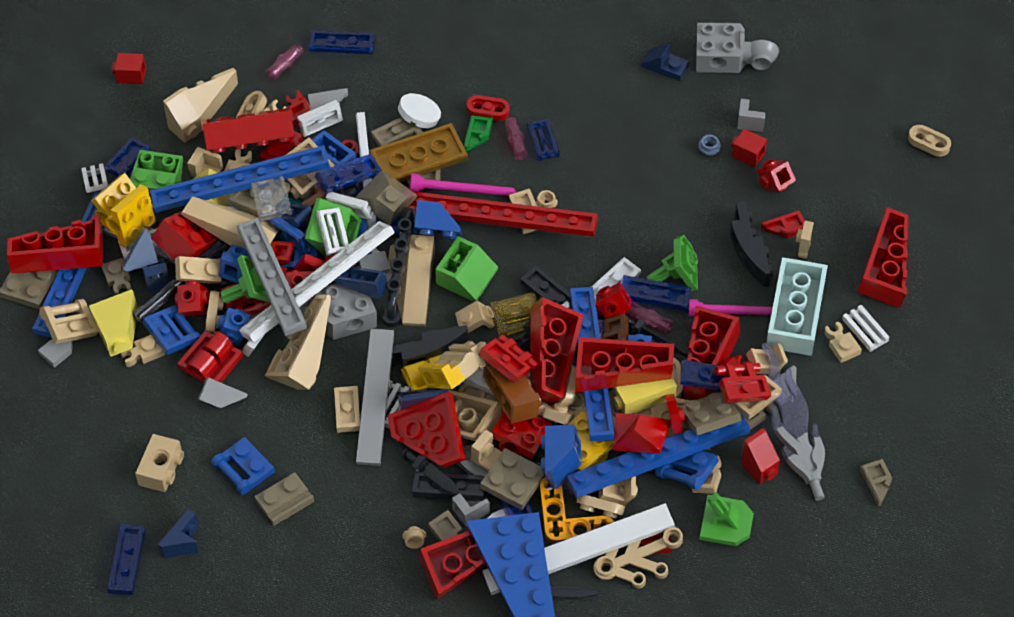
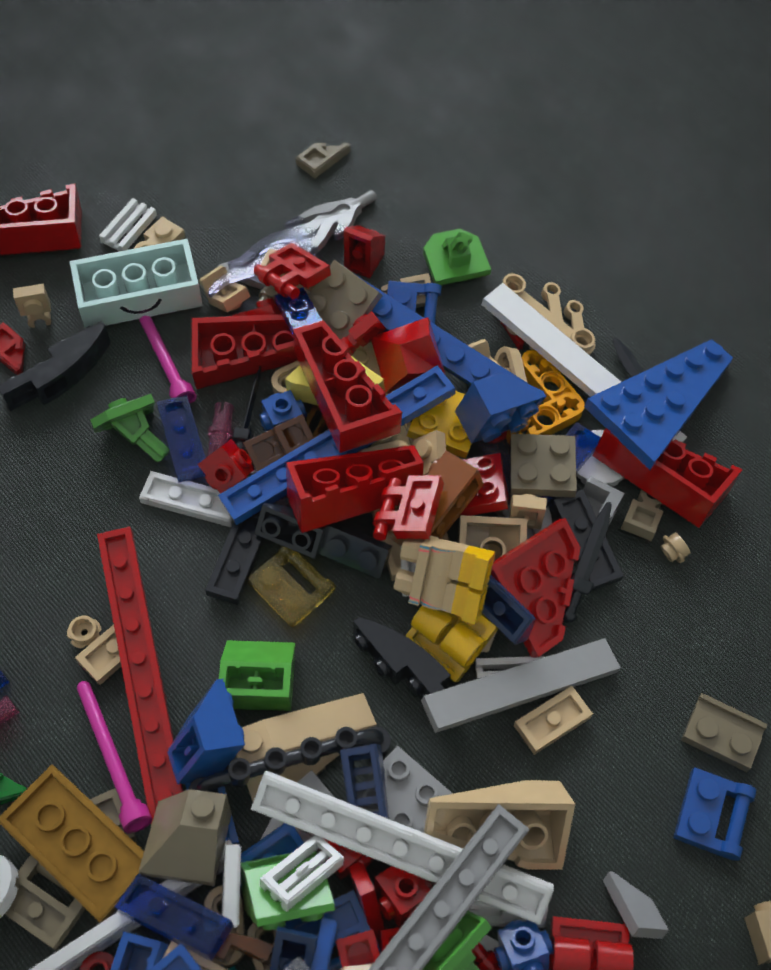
camera: 120 degrees left, 5 degrees up
tan bracket [455,300,494,333] -> none

